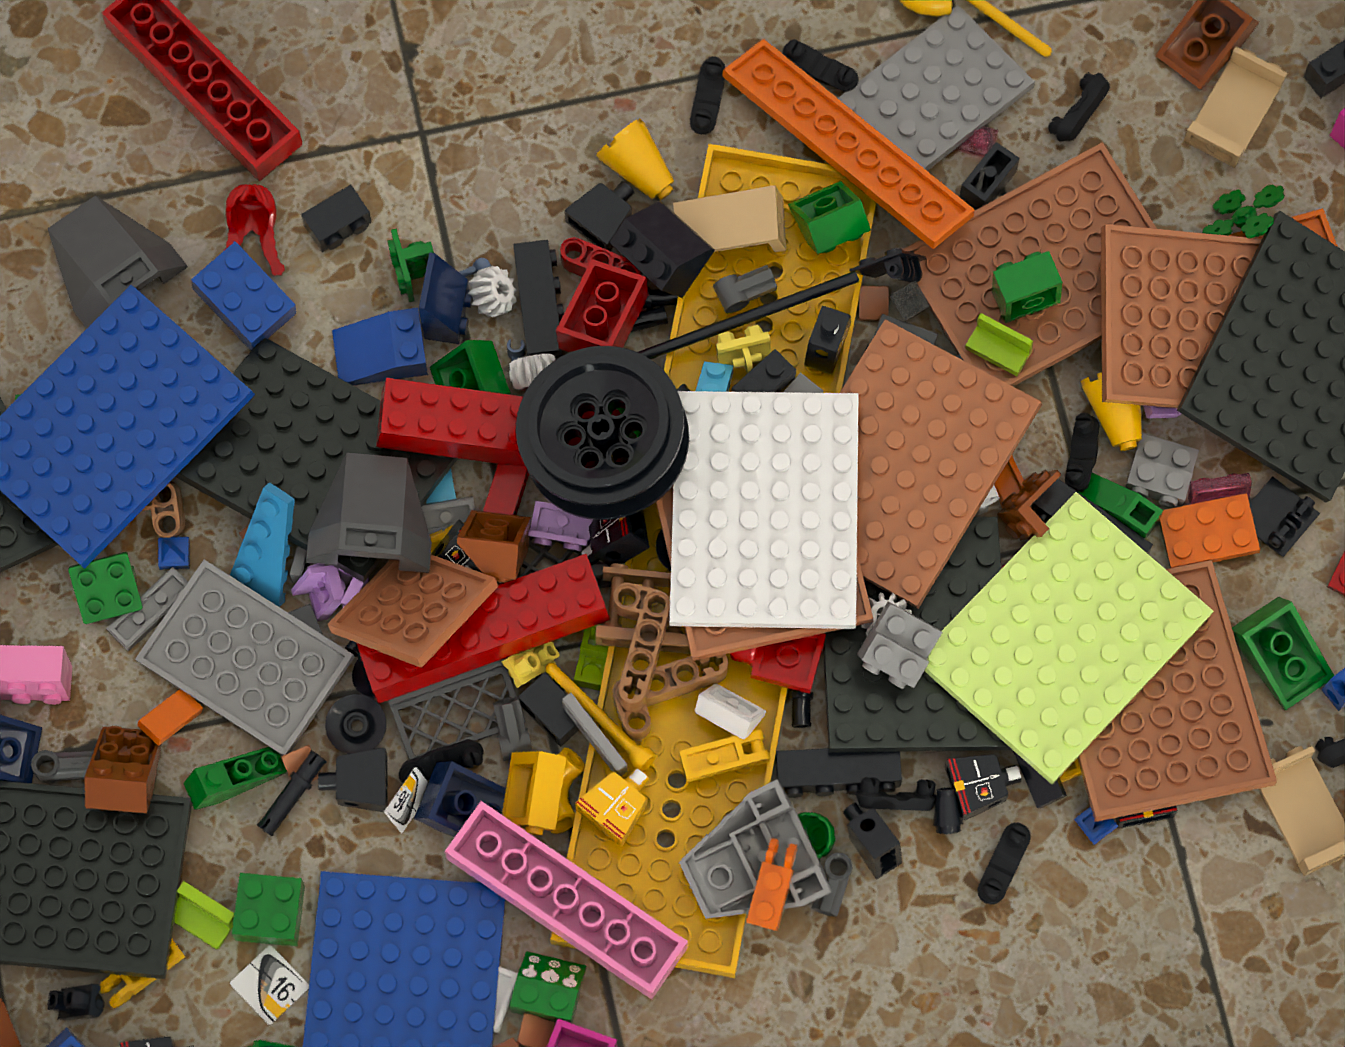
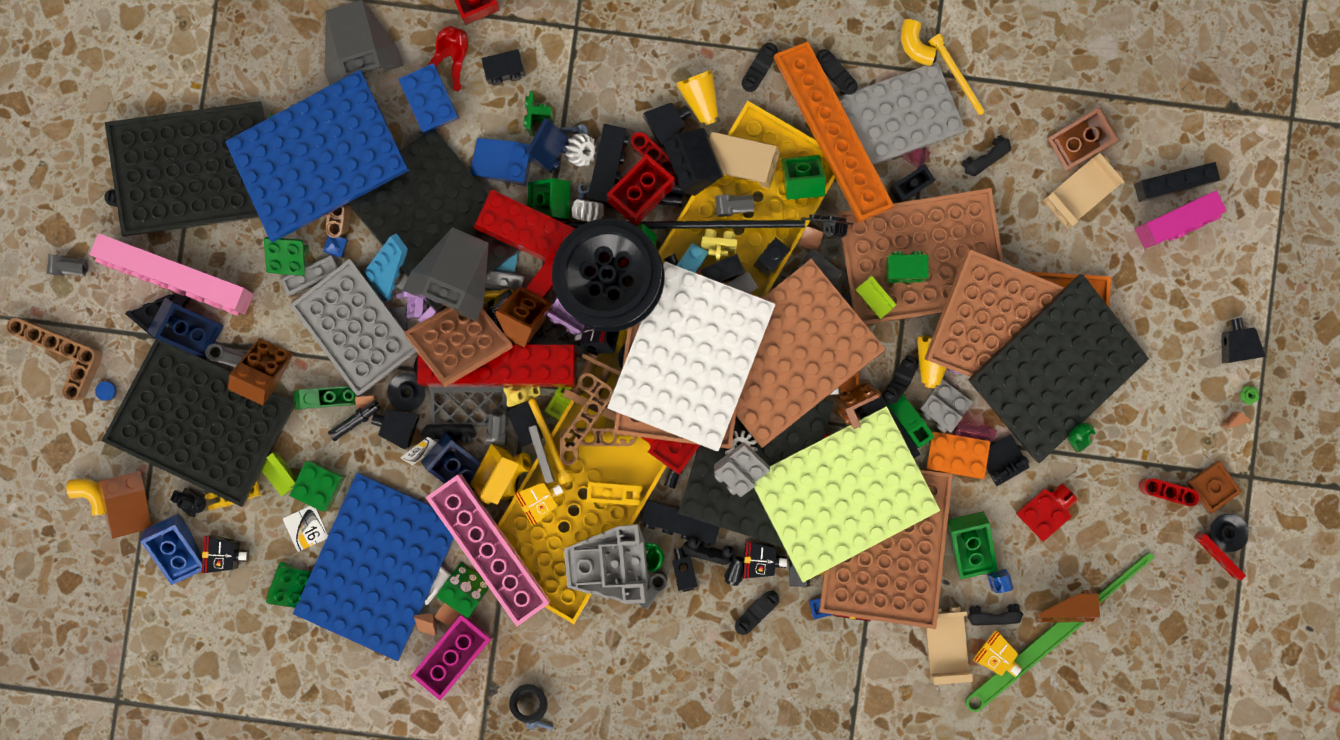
camera: 20 degrees right, 15 degrees up
orange tile [137,689,204,746] -> none
white slope [695,683,766,739] -> none
orange hinge [746,838,797,931] -> none
green plant [1202,185,1285,238] -> none

